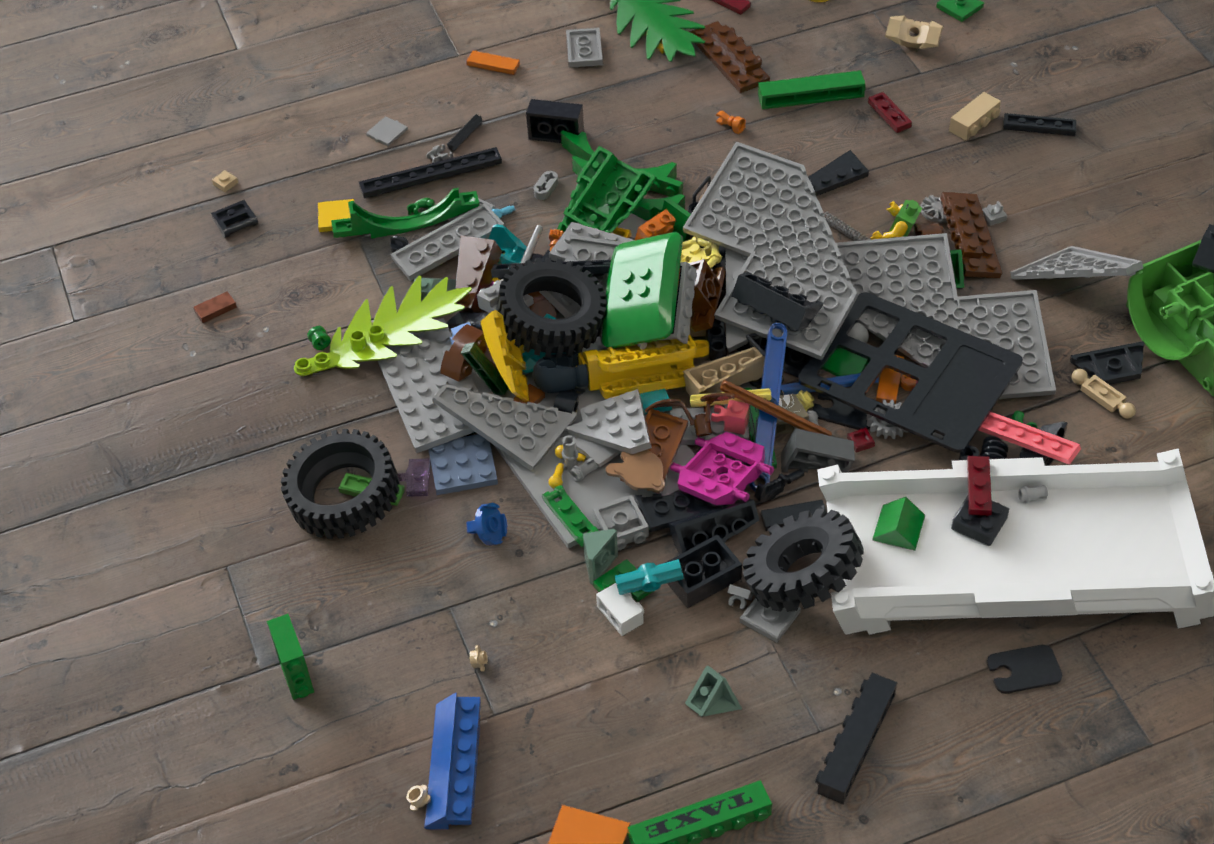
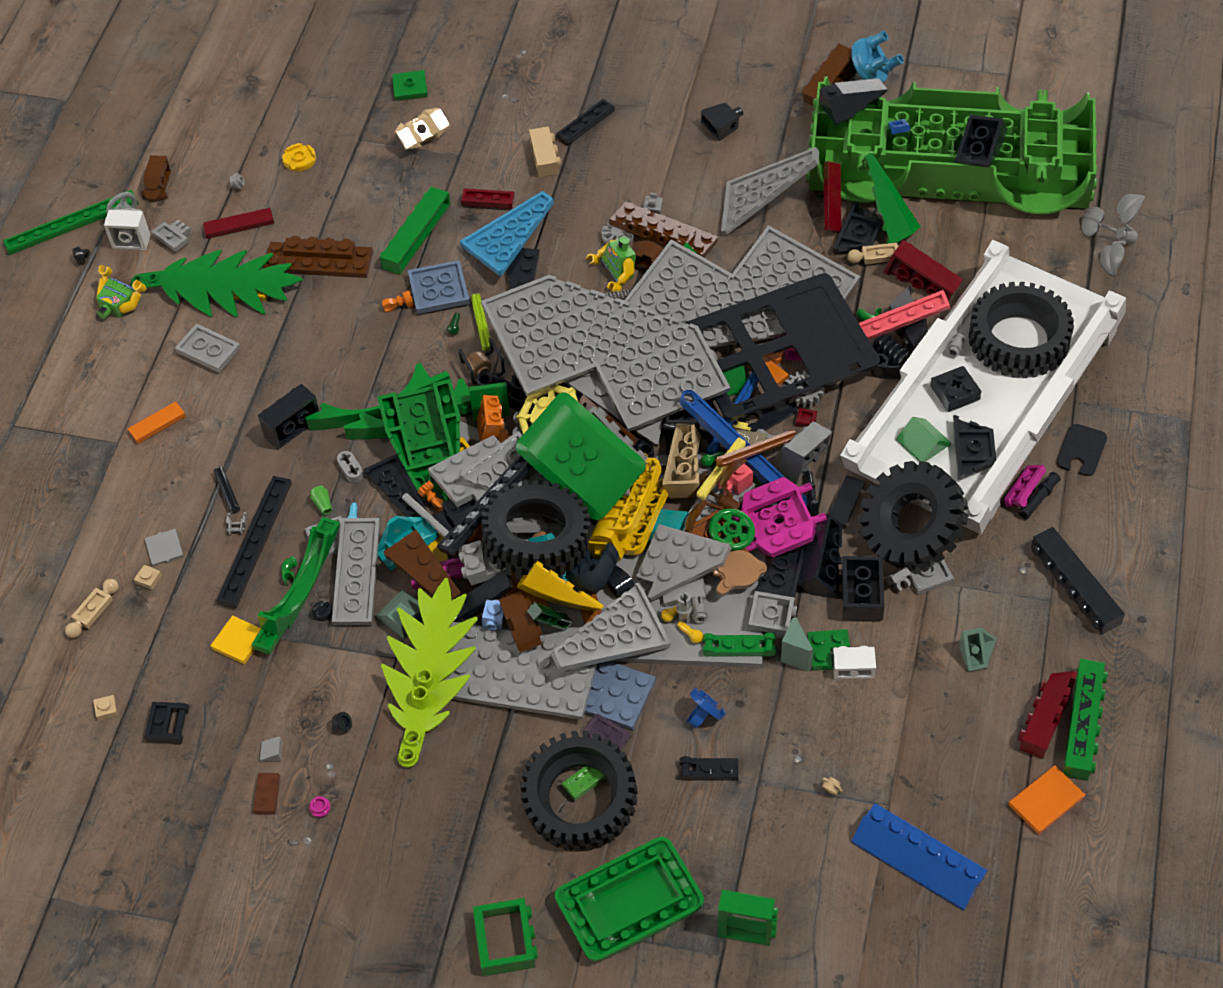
camera: 55 degrees left, 5 degrees up
green wheel [307,326,331,350] -> none
tan plate [407,785,431,811] -> none
teal piece [615,559,684,595] -> none
black wedge [731,272,824,331] -> none
dark red plate [967,456,992,515] -> none
none -> tan plate [65,579,119,638]
none -> tan plate [134,565,162,590]
none -> light grey slope [260,737,283,762]
none -> dark pink plate [309,797,331,817]
none -> bright green cone [310,486,333,515]
none -> black tile [331,712,352,733]
none -> black wing [363,454,427,517]
none -> sand blue plate [408,260,470,314]
none -> dark azure wing [460,191,554,276]
none -> green window [473,898,539,977]
none -> green wedge [555,837,704,962]
none -> black plate [680,756,738,781]
none -> black torso [701,103,743,141]
none -> green plate [709,508,755,551]
none -> dark red tile [824,161,841,233]
none -> green wedge [864,153,921,244]
none -> dark red wedge [883,240,963,302]
none -> black wing [953,415,996,480]
none -> black tyre [968,282,1074,378]
none -> dark pink plate [1004,465,1046,507]
none -> black pin [1018,472,1061,519]
none -> dark red wedge [1018,671,1078,759]

